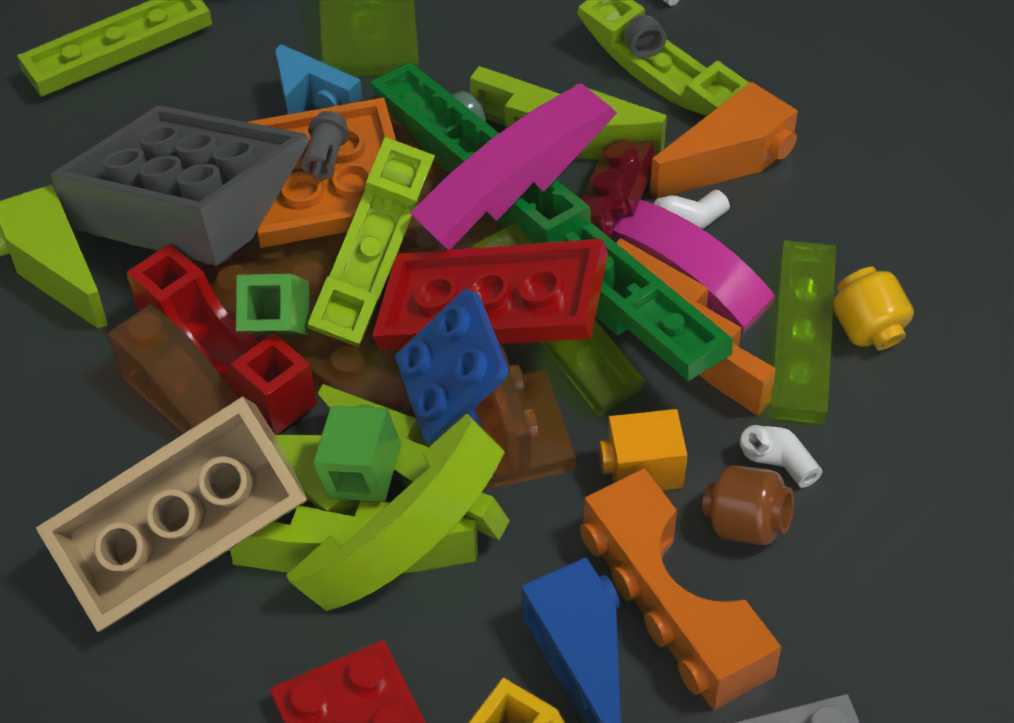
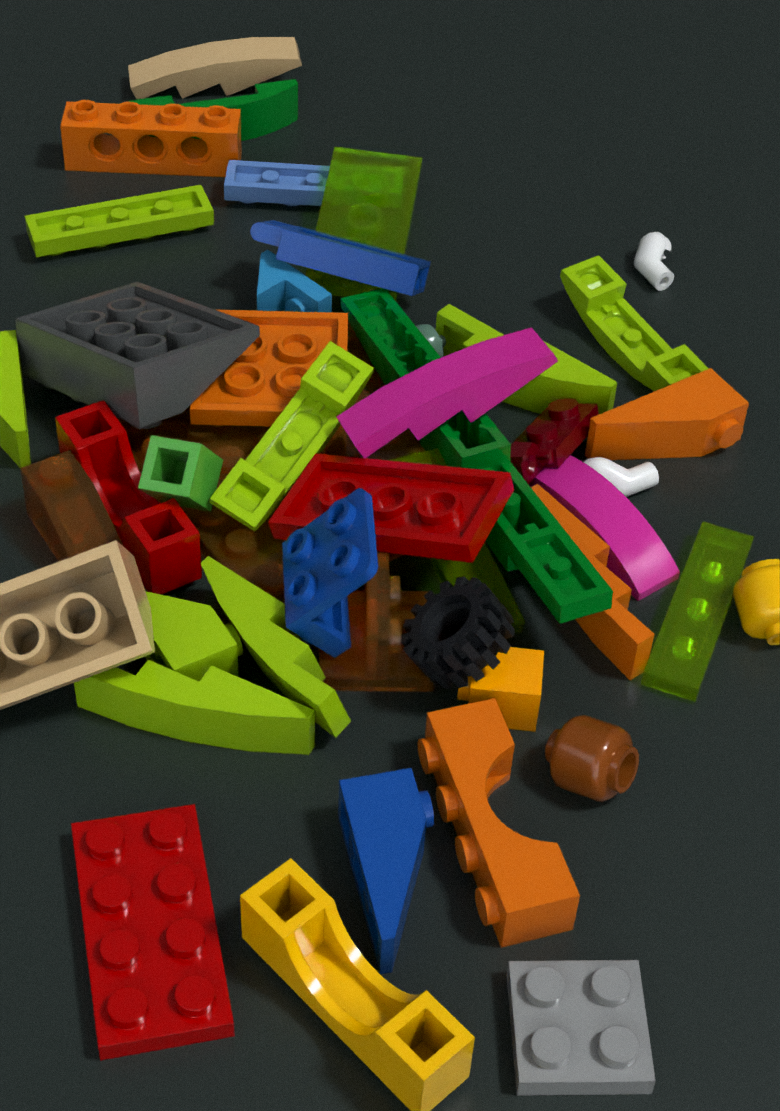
camera: 10 degrees right, 5 degrees down
lime slope [286,414,505,611] -> none
dark grey pin [301,111,349,179] -> none
bright green brick [313,405,401,501] -> none
dark grey hinge [624,15,666,58] -> none
white arm [739,425,823,488] -> none
none -> blue hinge [250,220,431,296]
none -> black tyre [401,576,515,689]

